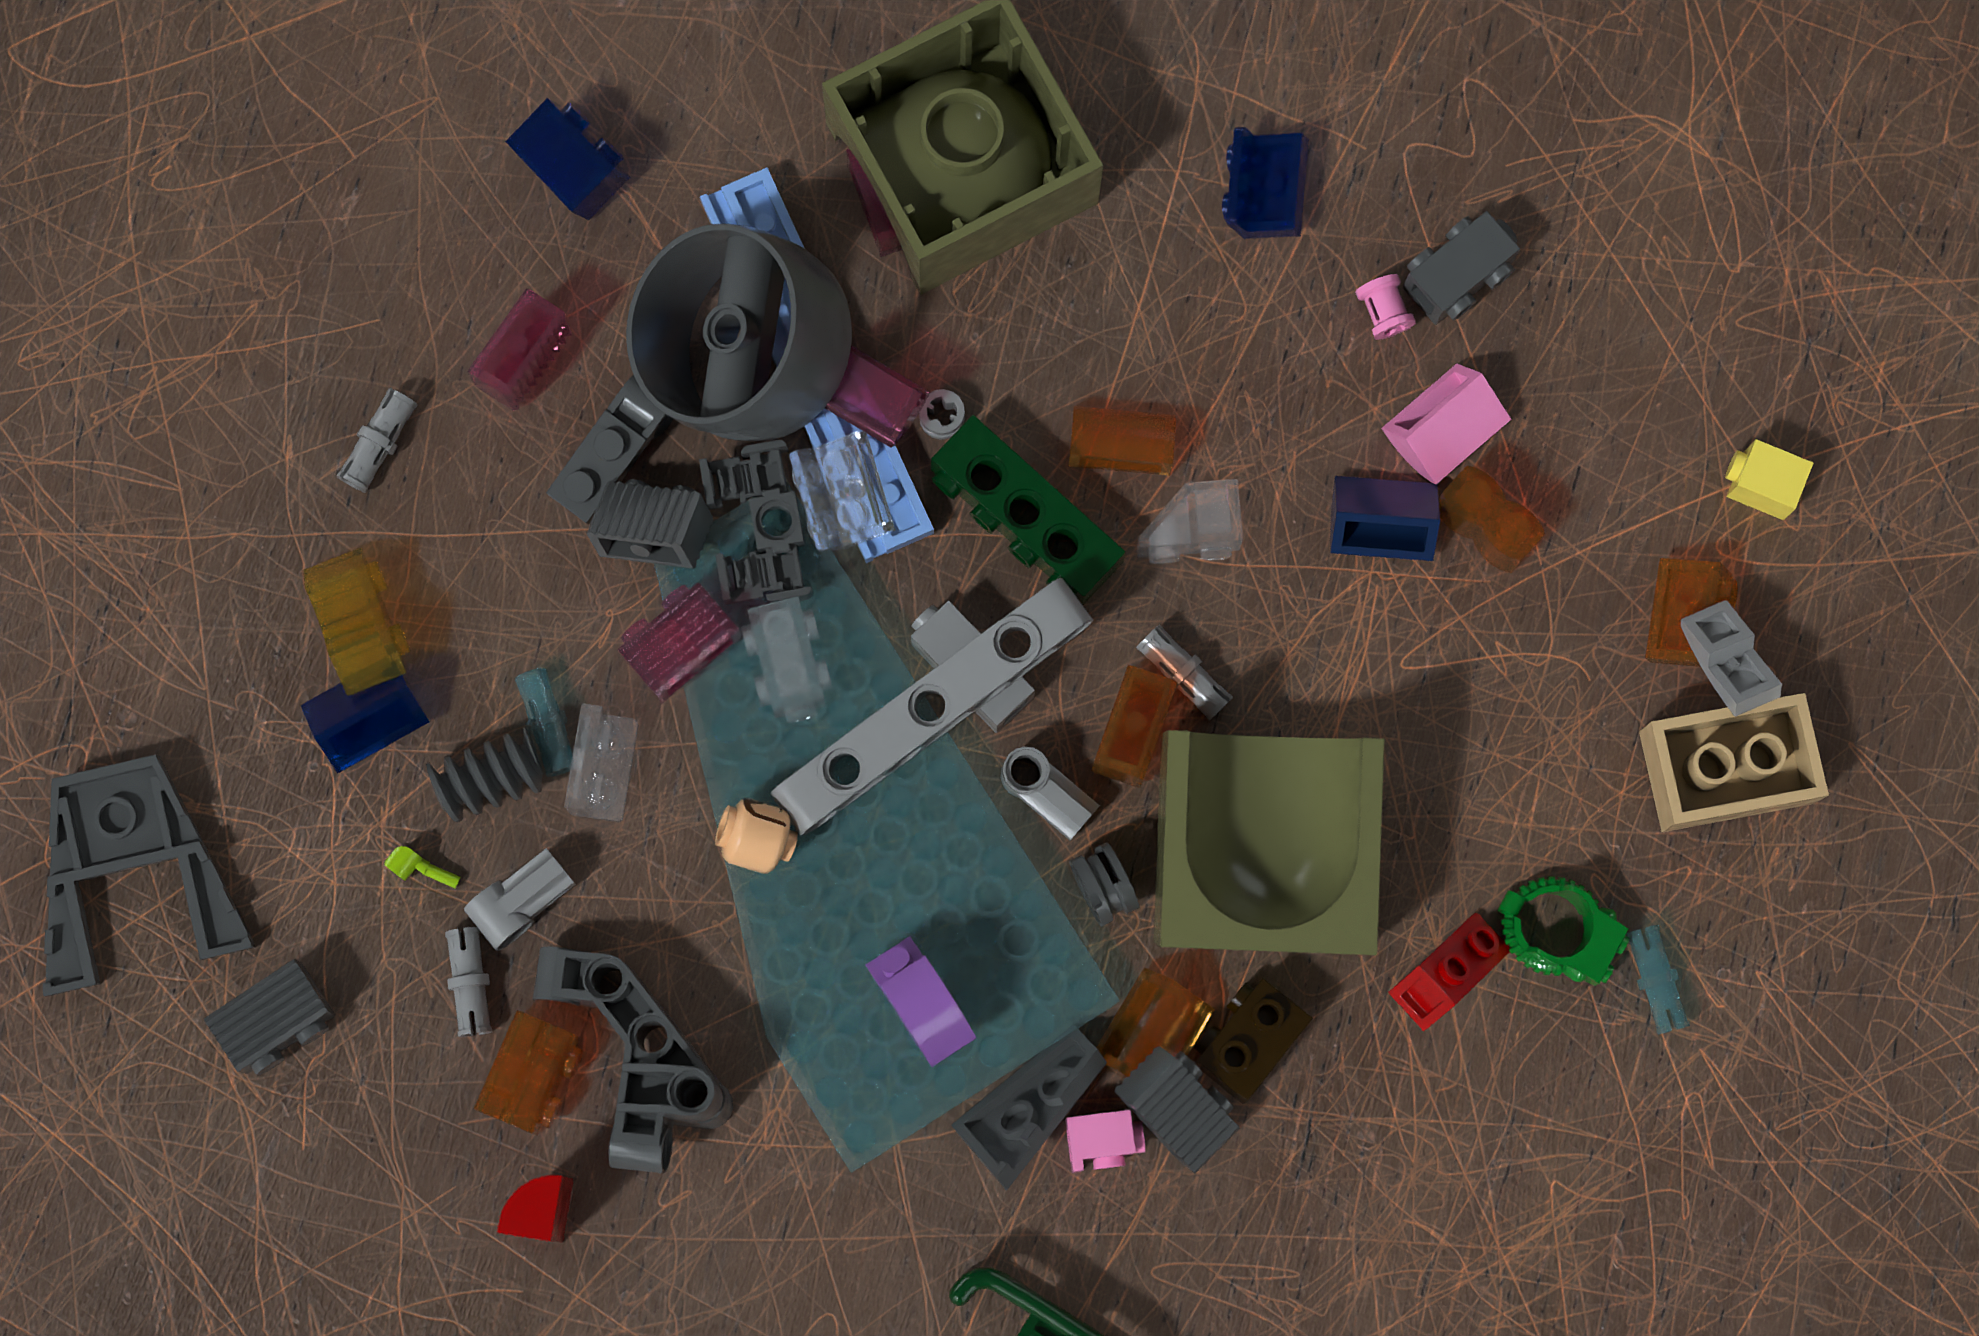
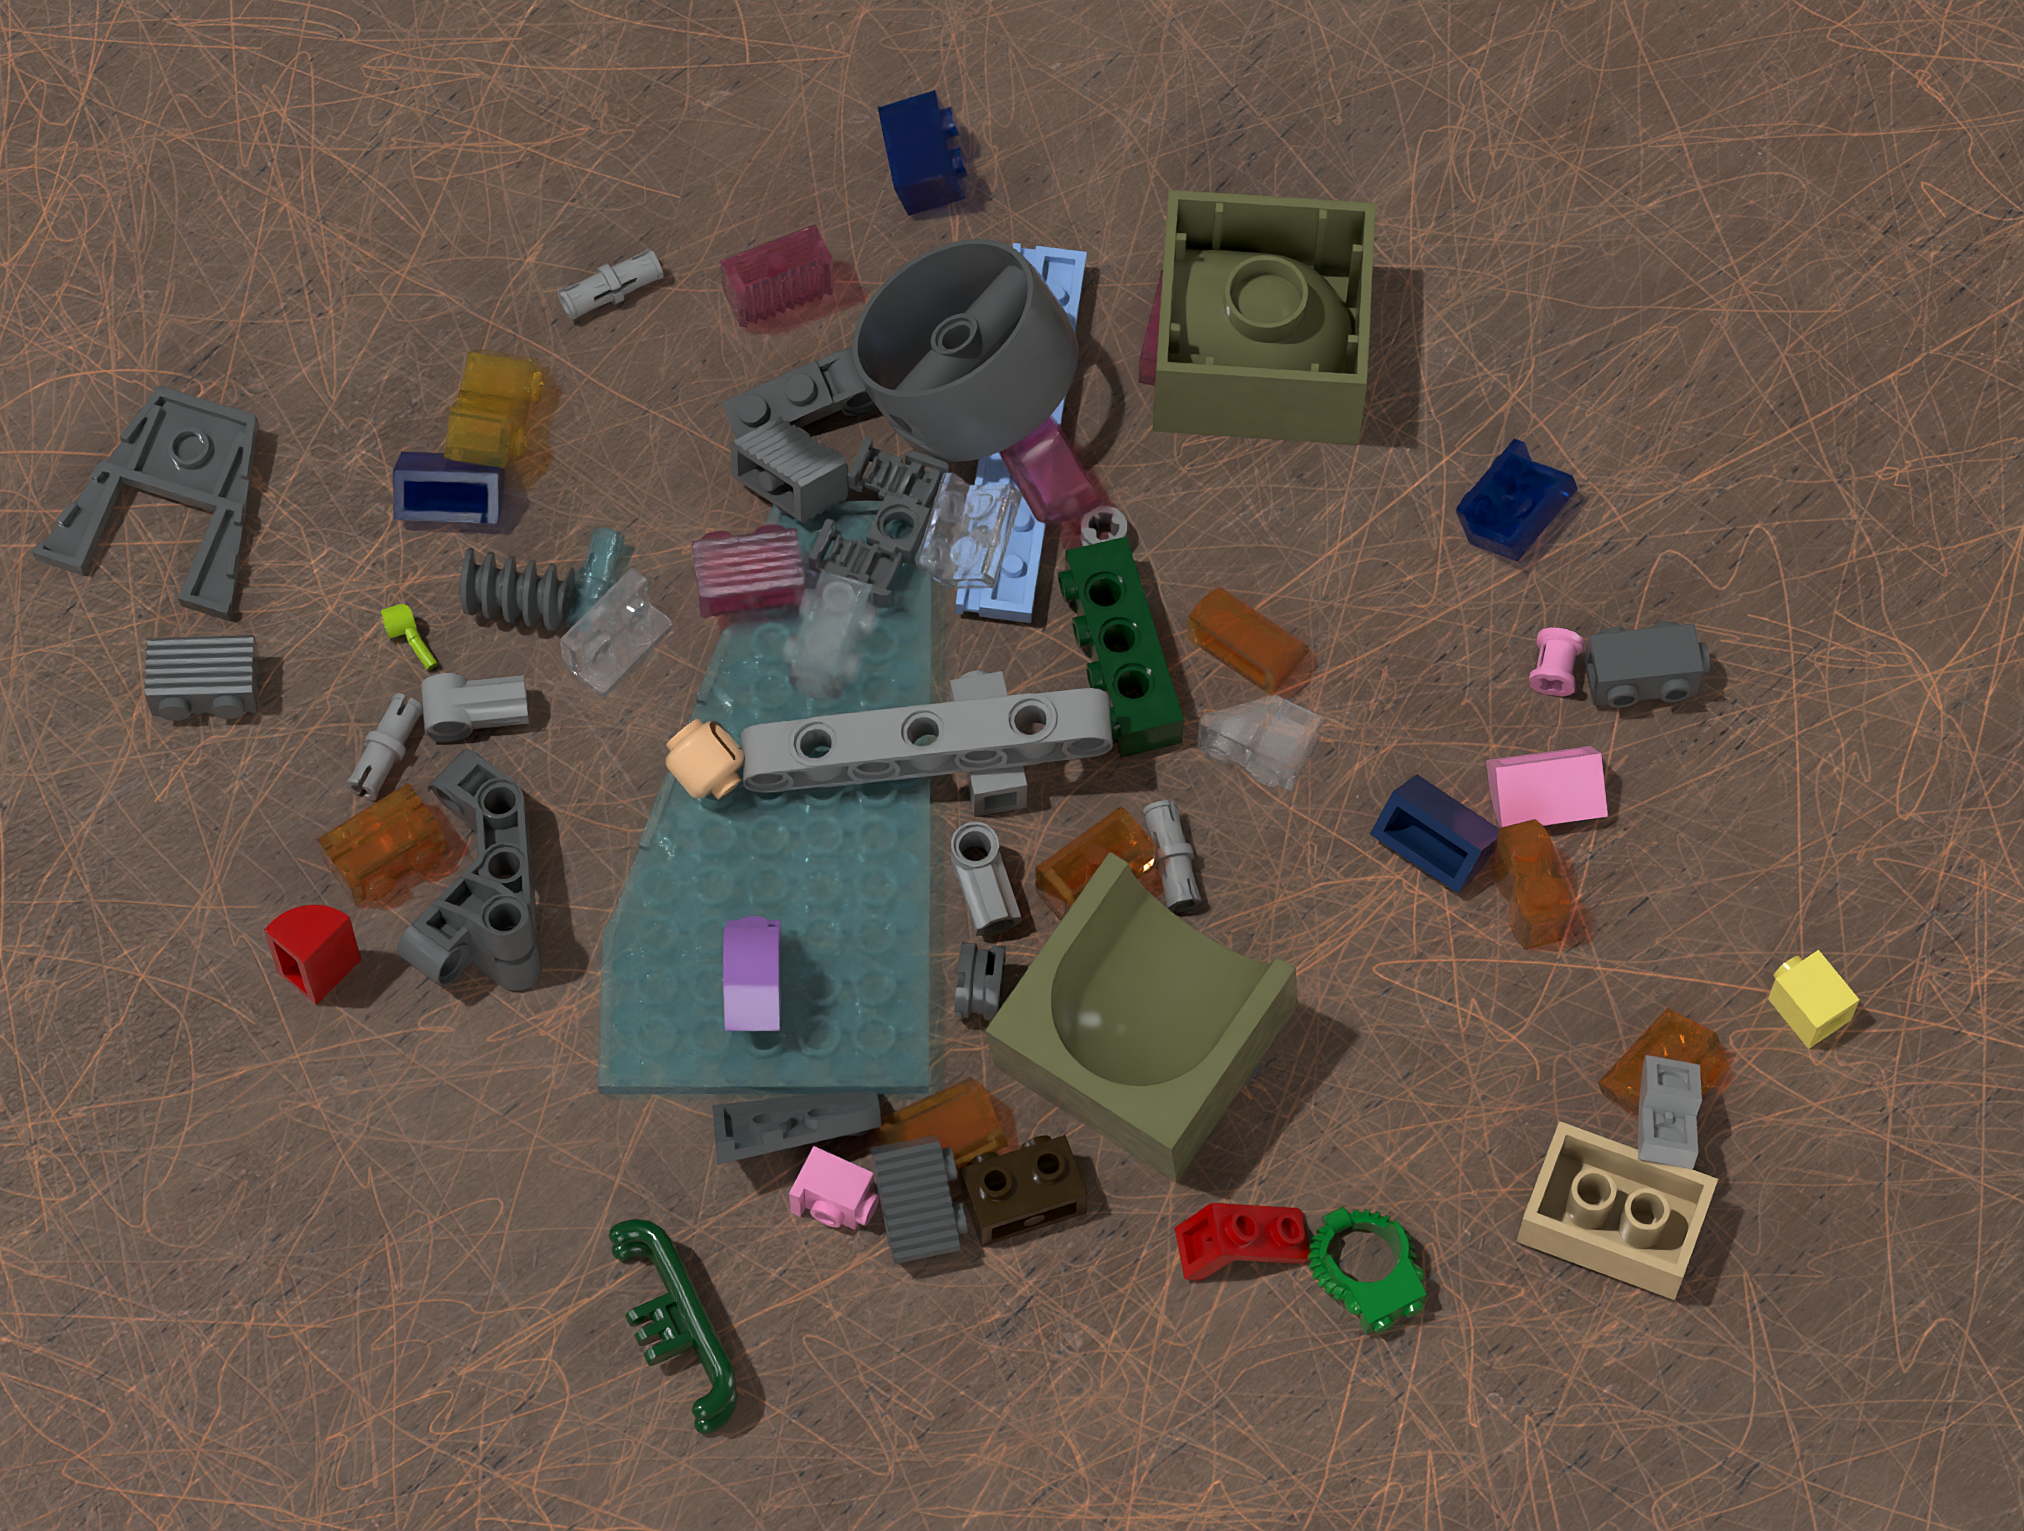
camera: 35 degrees right, 15 degrees down
clear light blue pin [1626,924,1691,1035] -> none

